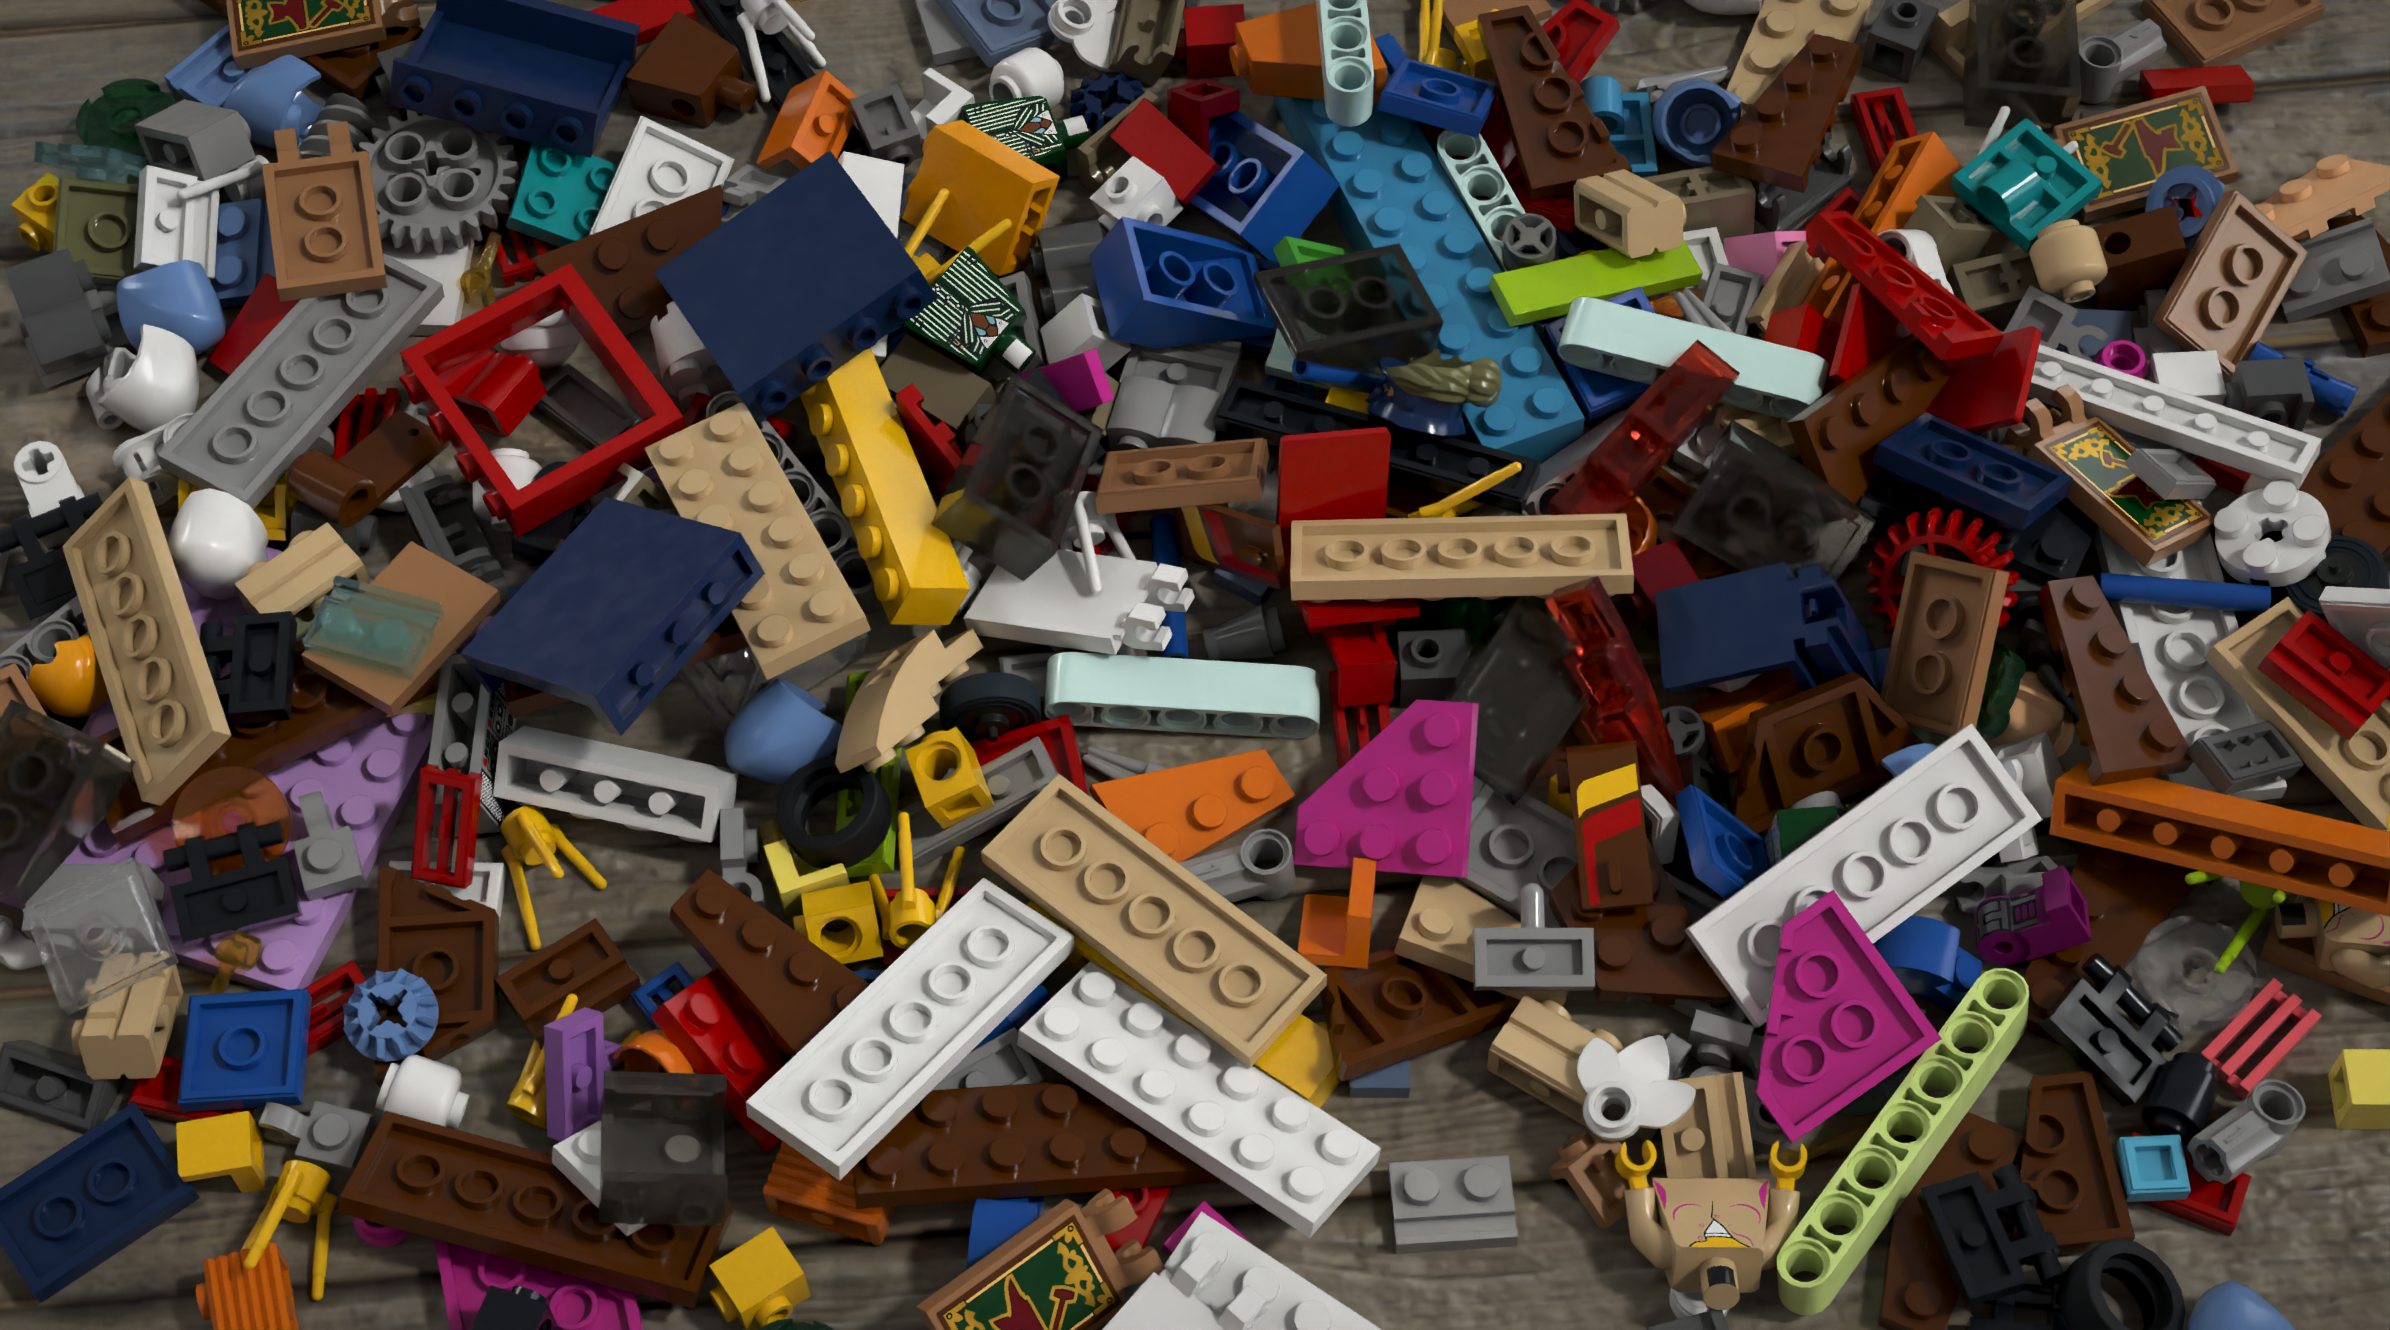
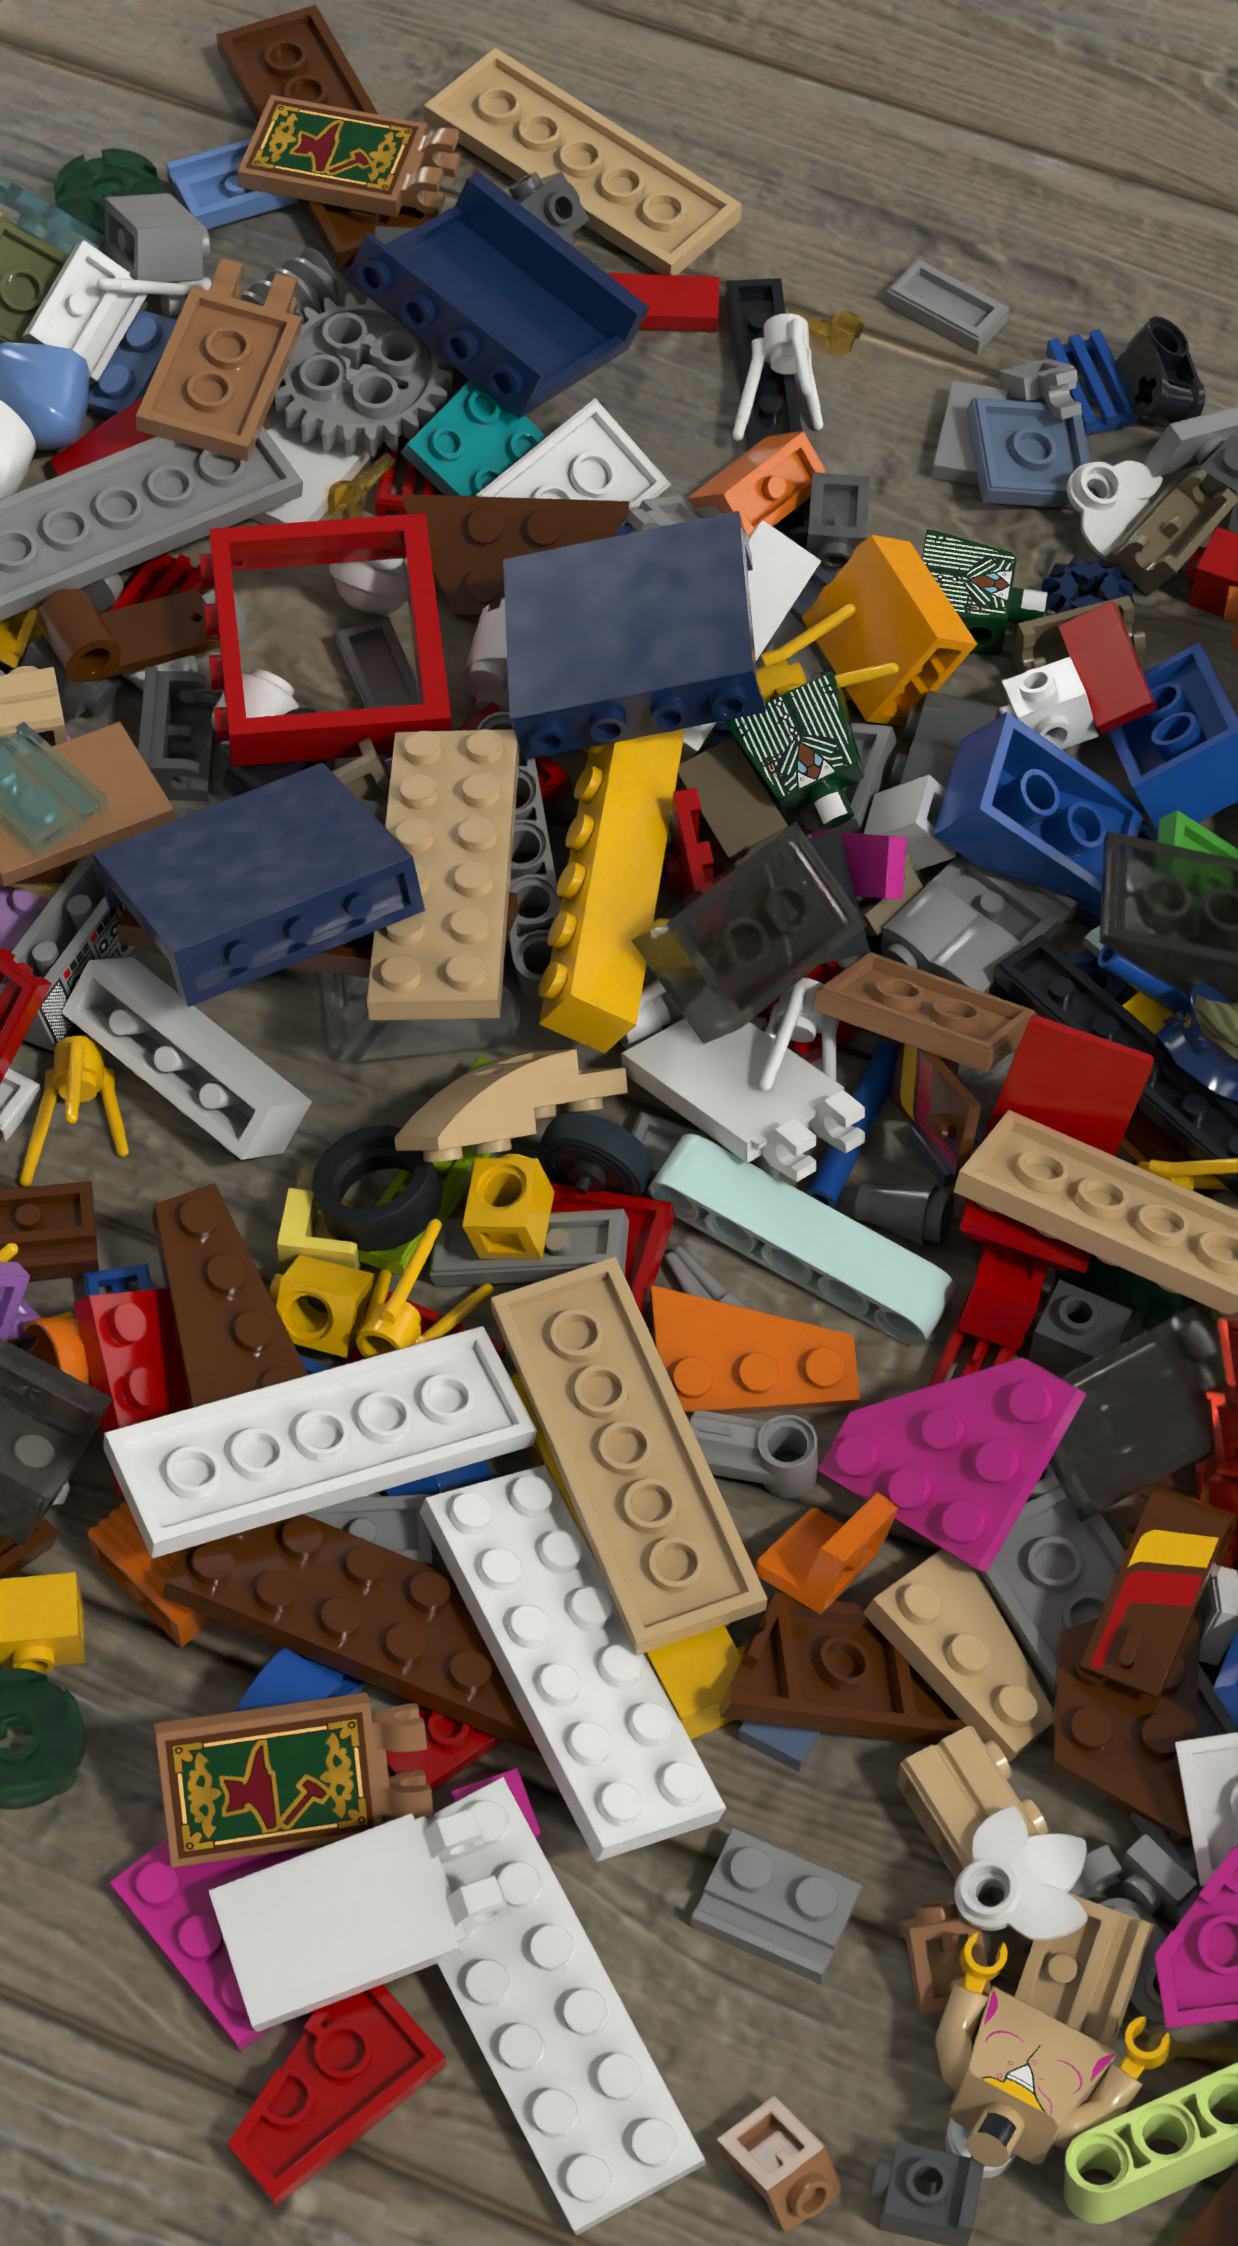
camera: 25 degrees right, 0 degrees up
medium blue piece [223,54,324,149] -> none
red brick [437,347,547,437] -> none
reddish brown torso [625,12,757,128] -> none
light grey plate [720,808,766,909] -> none
medium blue piece [724,678,843,787] -> none
white panel [911,68,975,145] -> none
white head [989,47,1064,109] -> none
dark red panel [1167,78,1240,155] -> none
light grey plate [1473,883,1595,991] -> none

